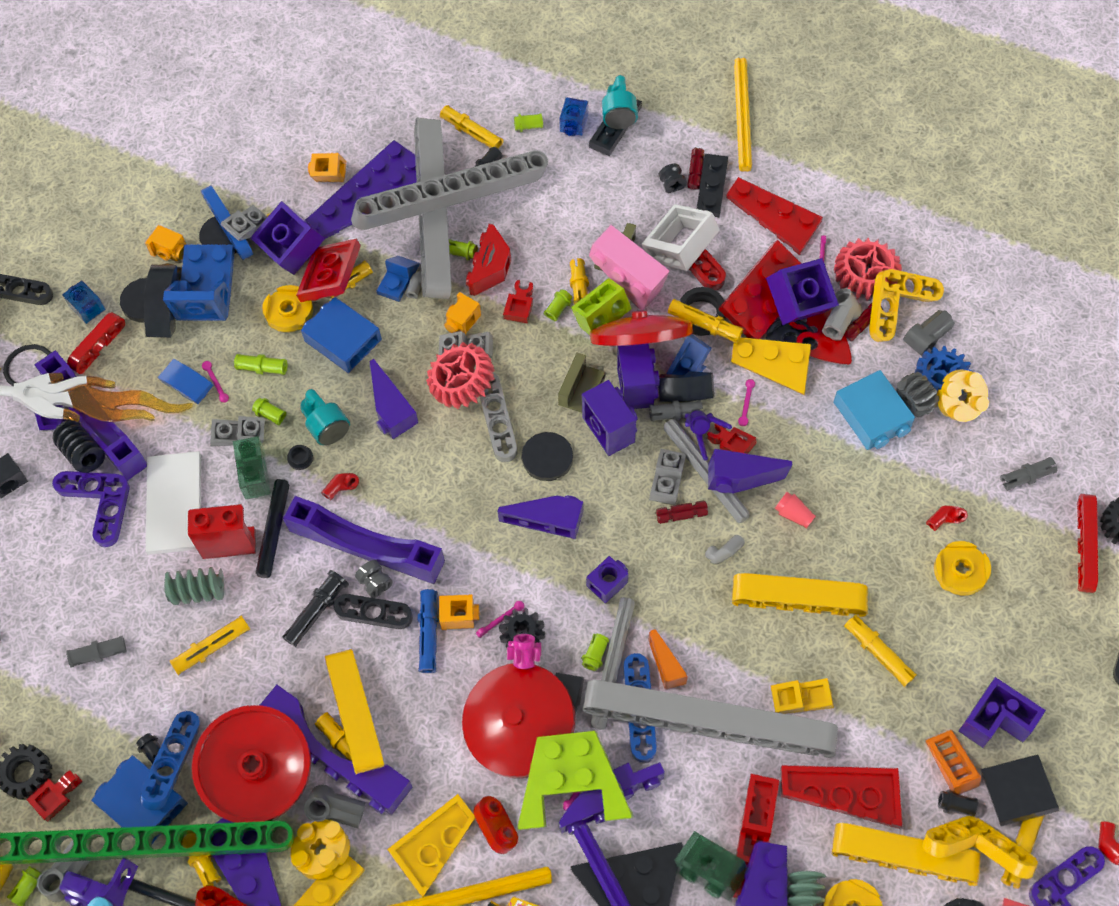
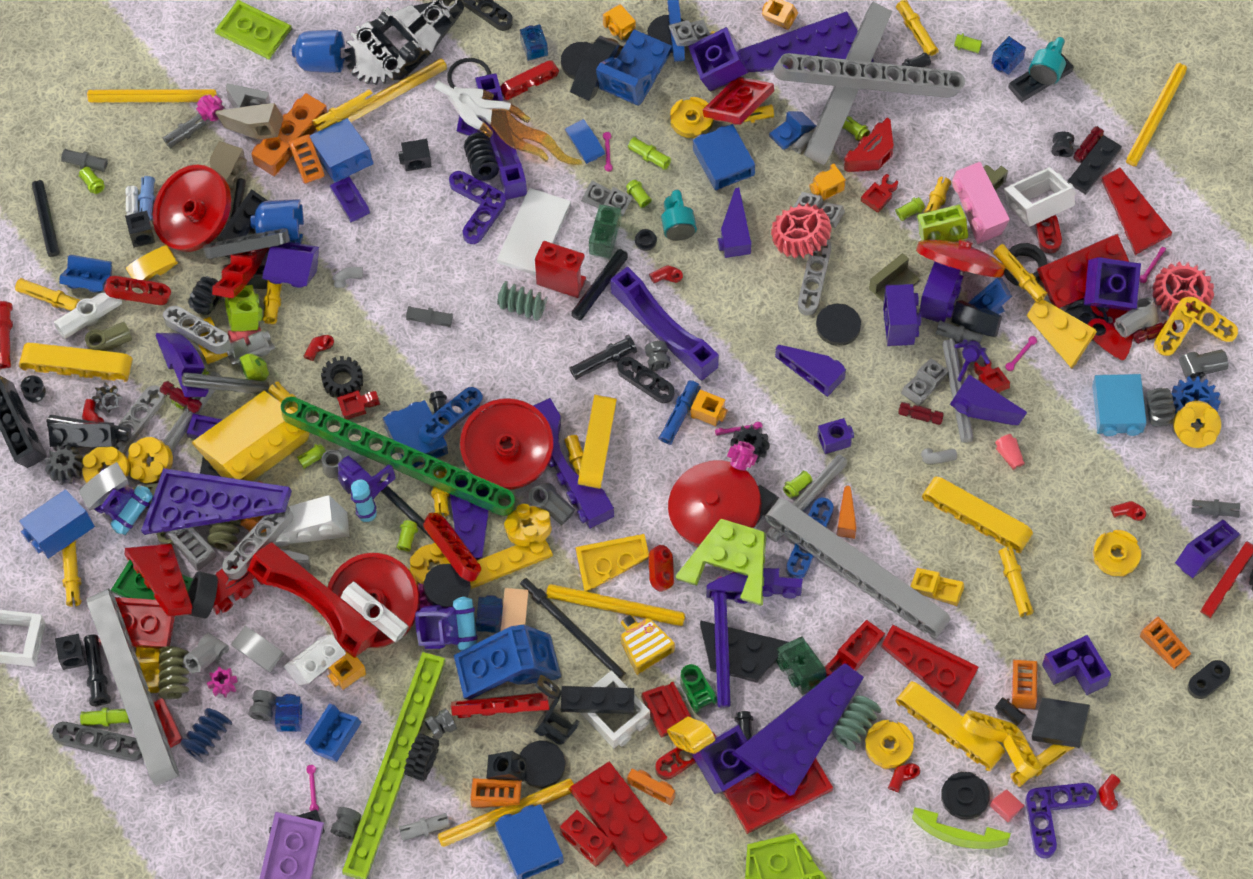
camera: 25 degrees right, 0 degrees up
yellow pin [169,615,250,675] -> none
none -> orange slope [1140,616,1191,669]
none -> dark purple slope [1175,519,1241,578]

